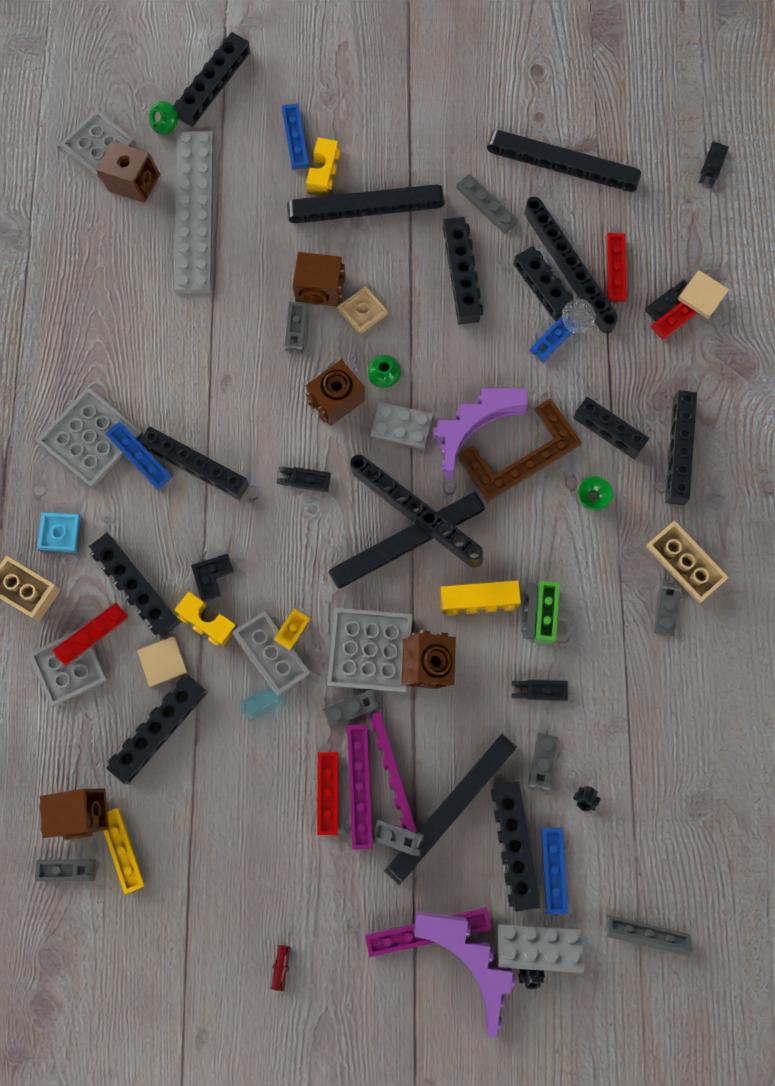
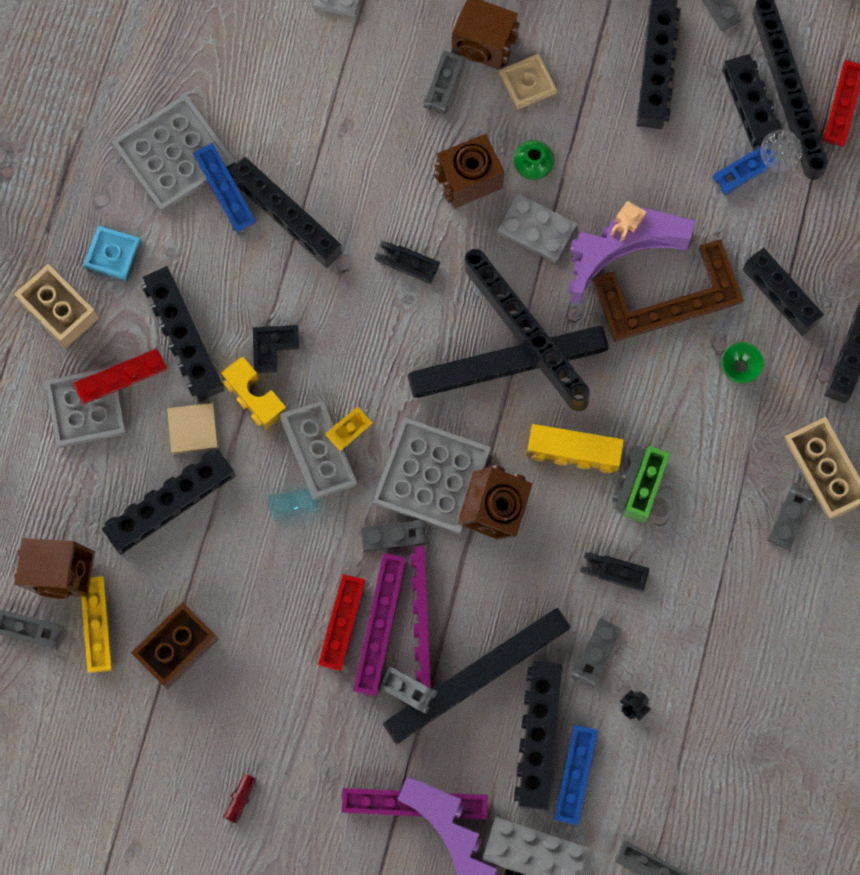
camera: 15 degrees right, 0 degrees up
none -> reddish brown brick [131,602,219,690]
none -> light nougat plate [611,201,647,241]

